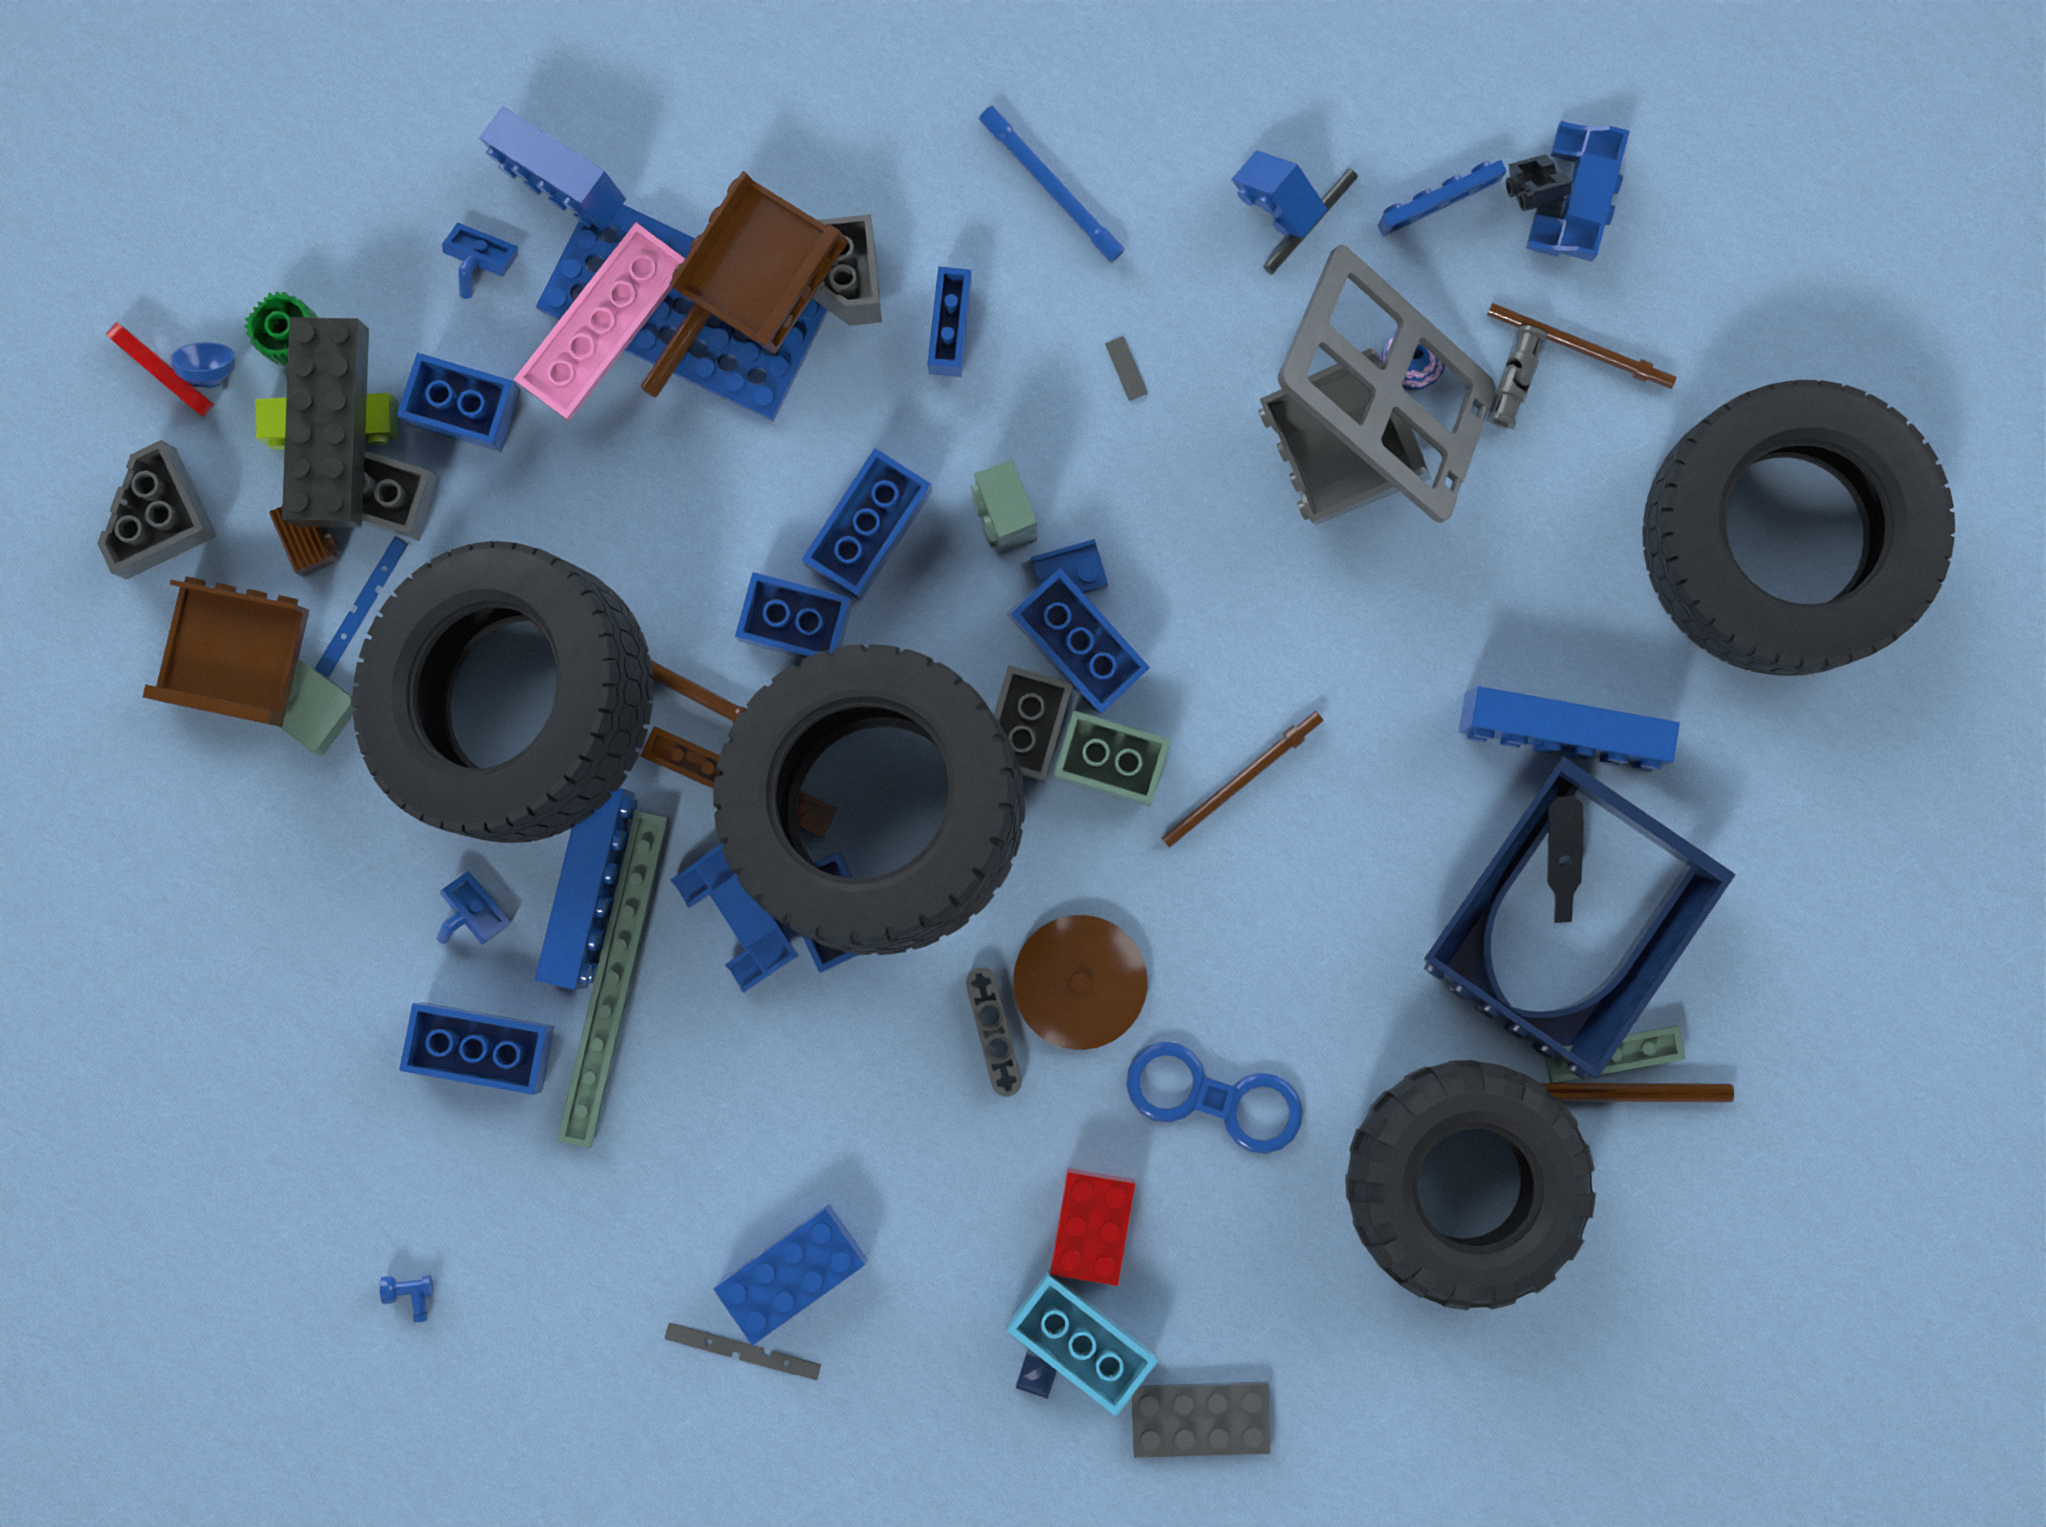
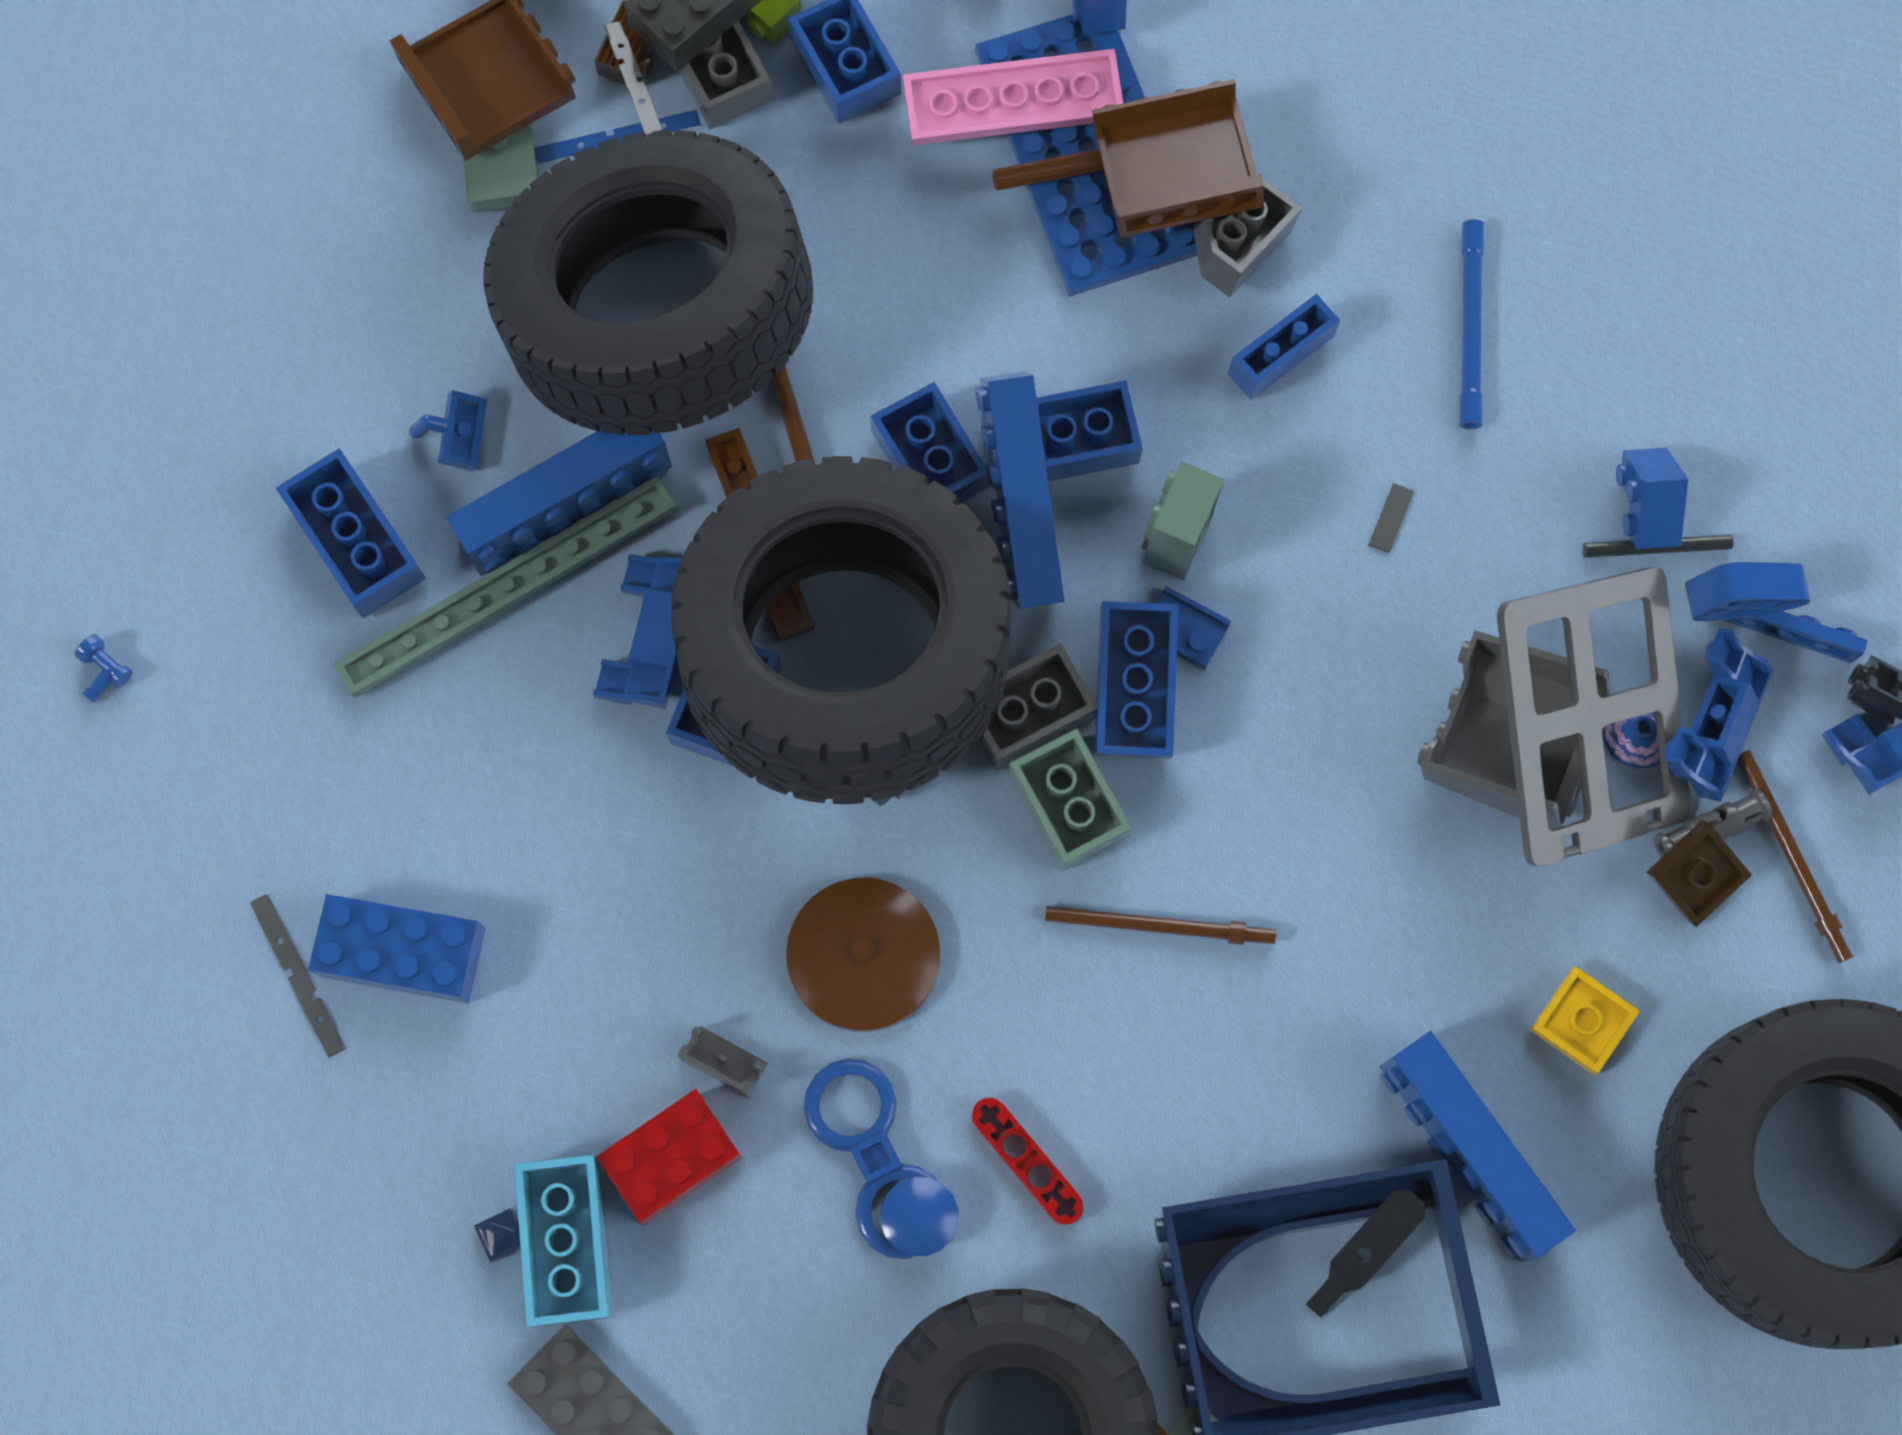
camera: 45 degrees right, 10 degrees down
dark grey beam [966,968,1022,1097] -> none
none -> piece [604,21,662,135]
none -> dark grey hinge [677,1026,768,1097]
none -> blue dish [881,1177,959,1256]
none -> red beam [972,1097,1084,1226]
none -> blue brick [975,372,1065,609]
none -> yellow plate [1529,966,1640,1076]
none -> dark brown plate [1646,819,1752,927]
none -> blue bracket [1665,628,1773,802]
none -> blue beam [1685,562,1811,621]

